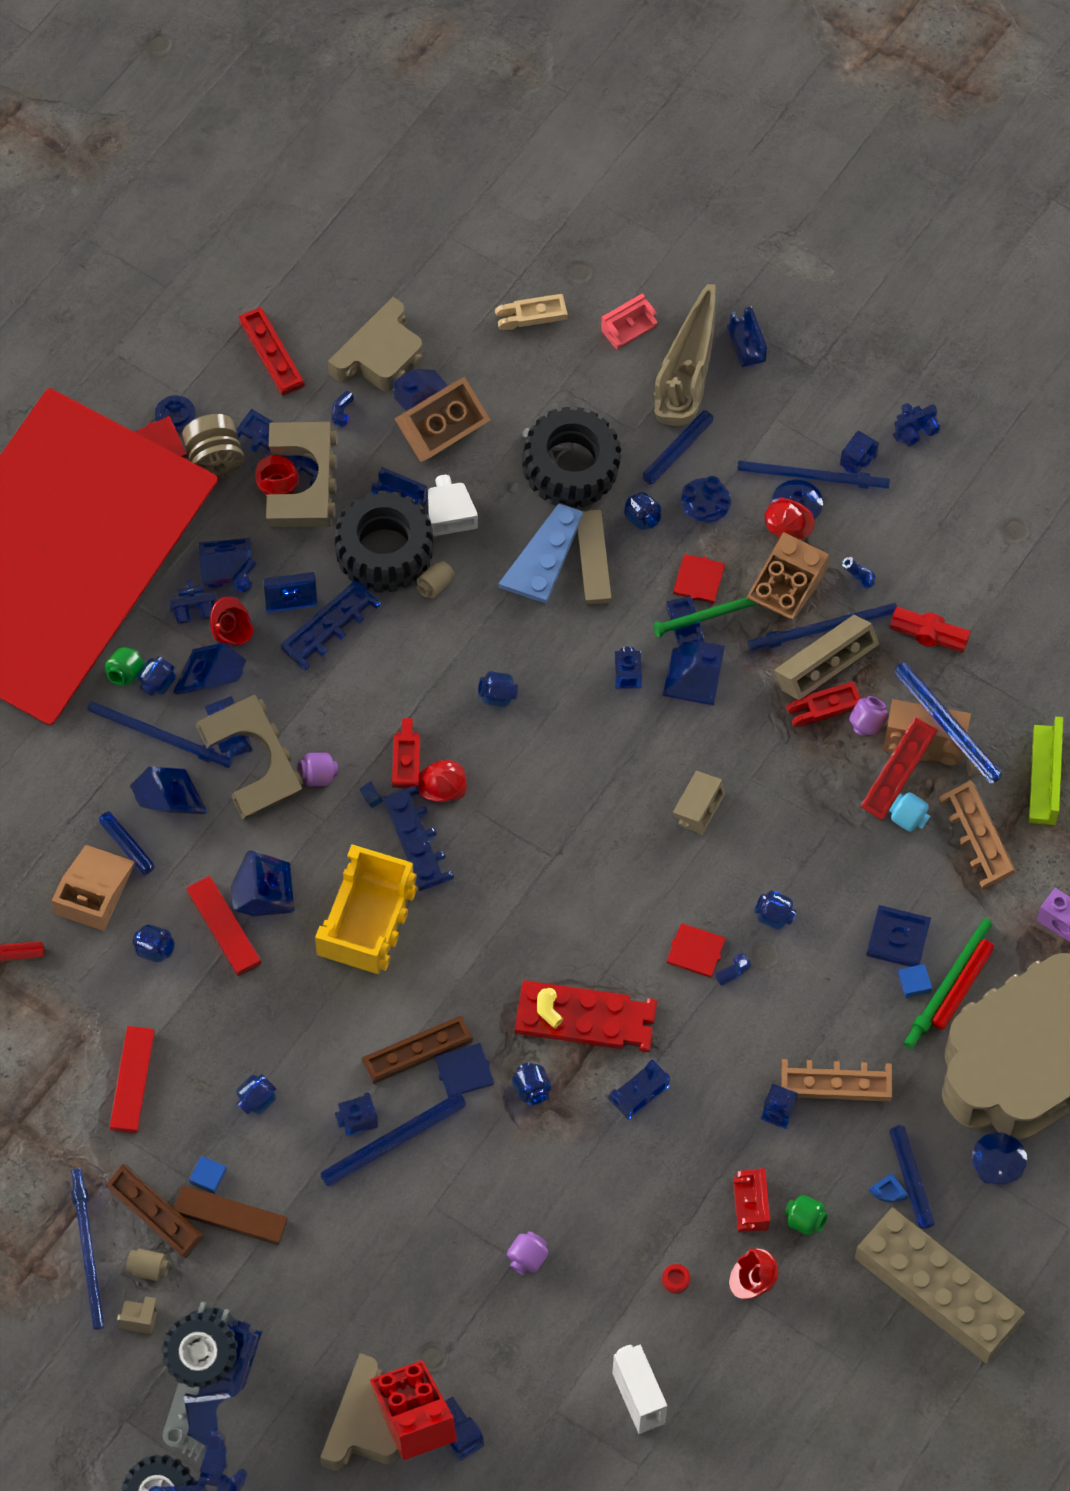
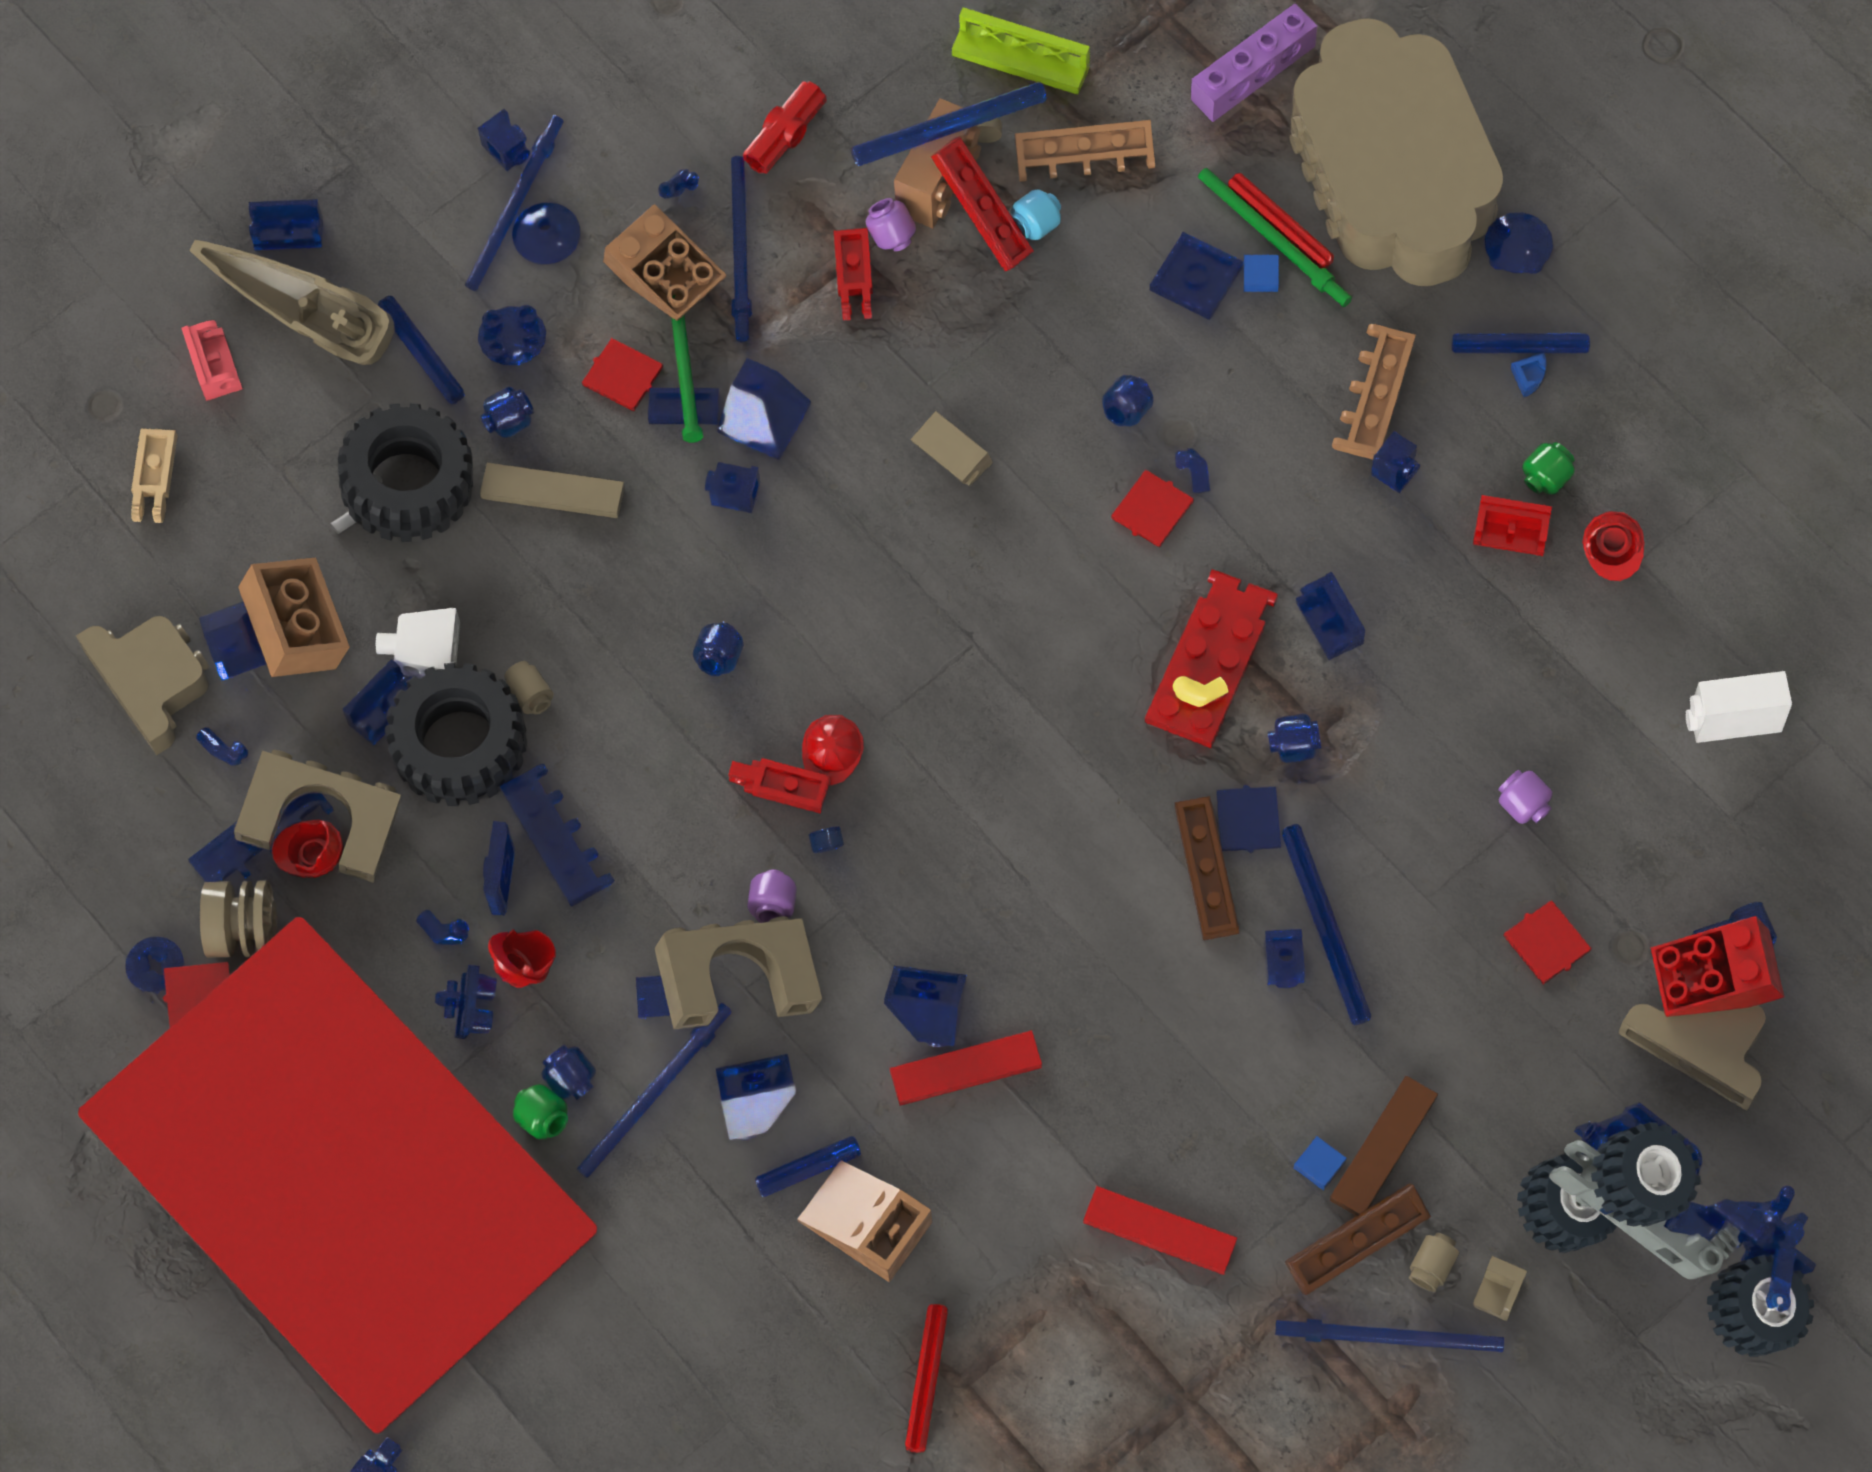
camera: 70 degrees left, 5 degrees up
clear blue head [133,924,175,963] -> none
clear blue slope [173,643,246,695] -> none
clear blue slope [199,538,251,588] -> none
clear blue head [236,1074,277,1115] -> none
red tile [239,307,305,396] -> none
yellow windscreen [315,845,417,975] -> none
clear blue hinge [383,785,454,891] -> none
medium blue wing [498,504,583,604] -> none
red tile [662,1264,690,1294] -> none
red piece [764,497,815,540] -> none
dark tan brick [774,615,879,700] -> none
dark tan brick [854,1207,1025,1364] -> none
clear blue hips [893,403,941,446] -> none
none -> red piece [1503,900,1591,984]

